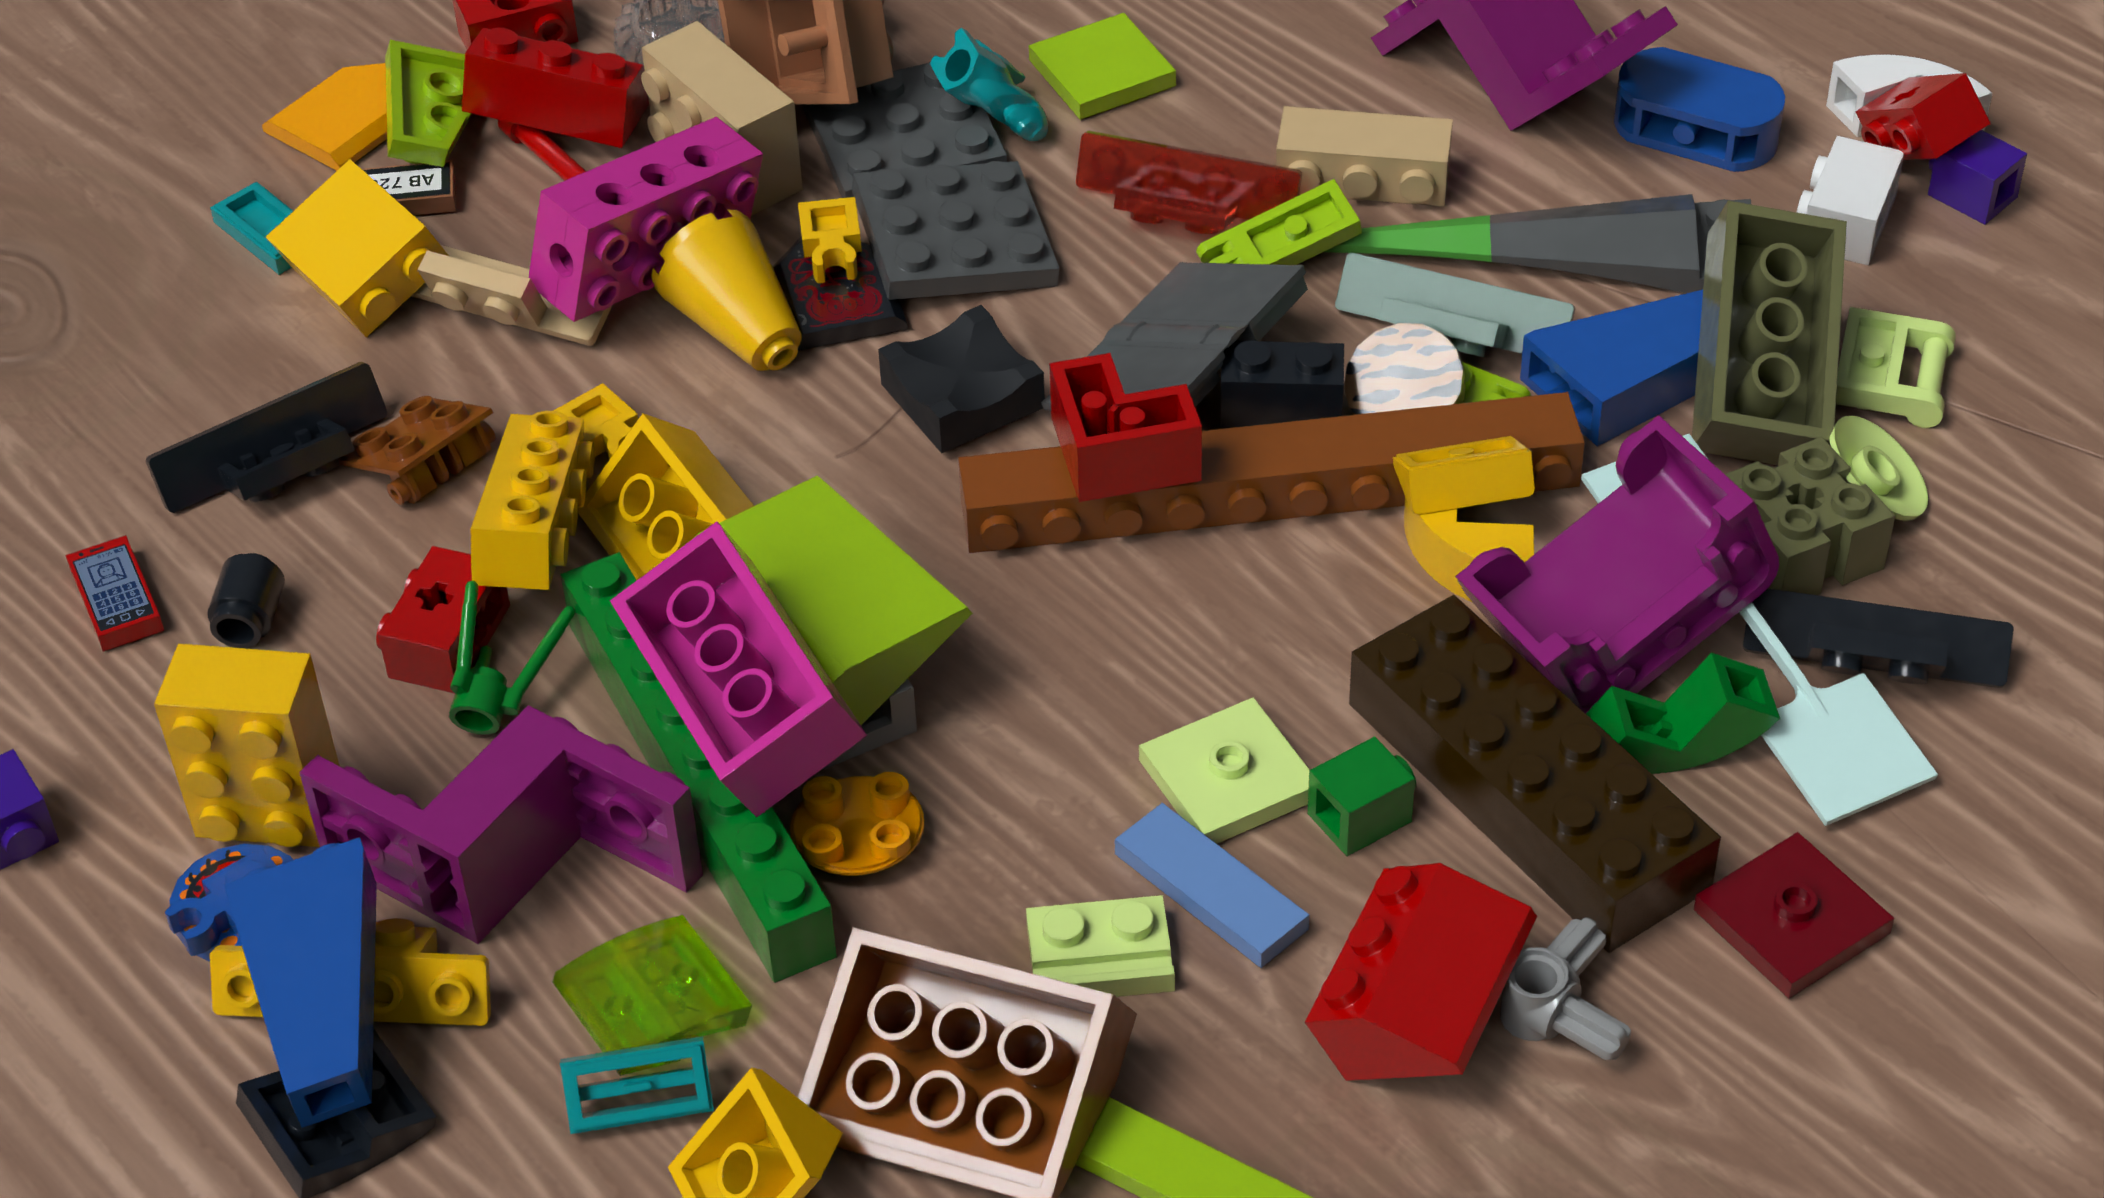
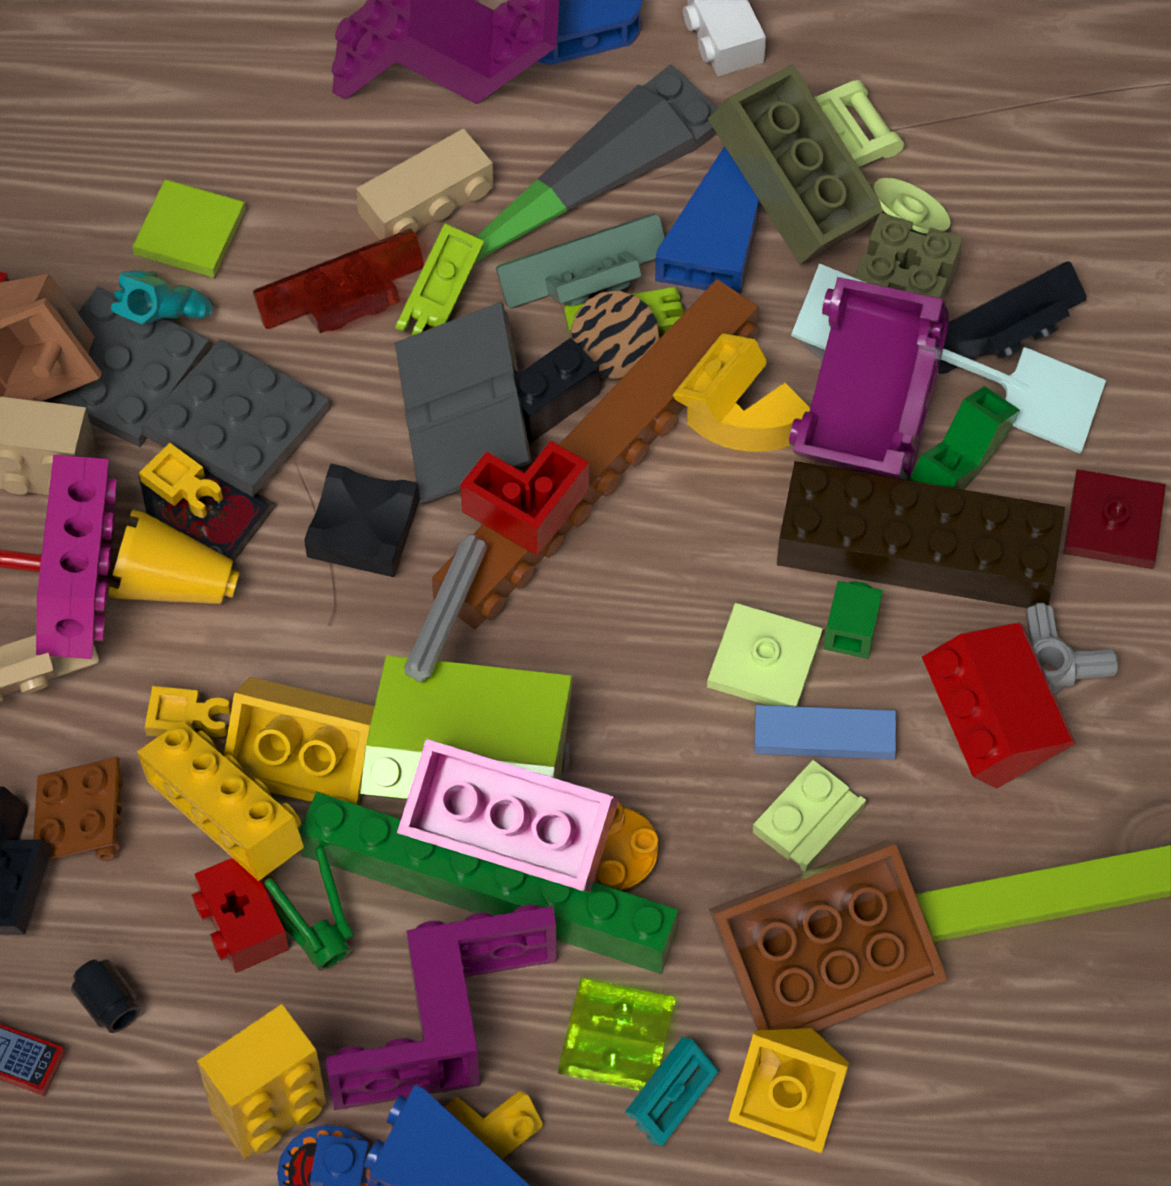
camera: 45 degrees left, 15 degrees up
none -> light grey axle [404,534,487,682]

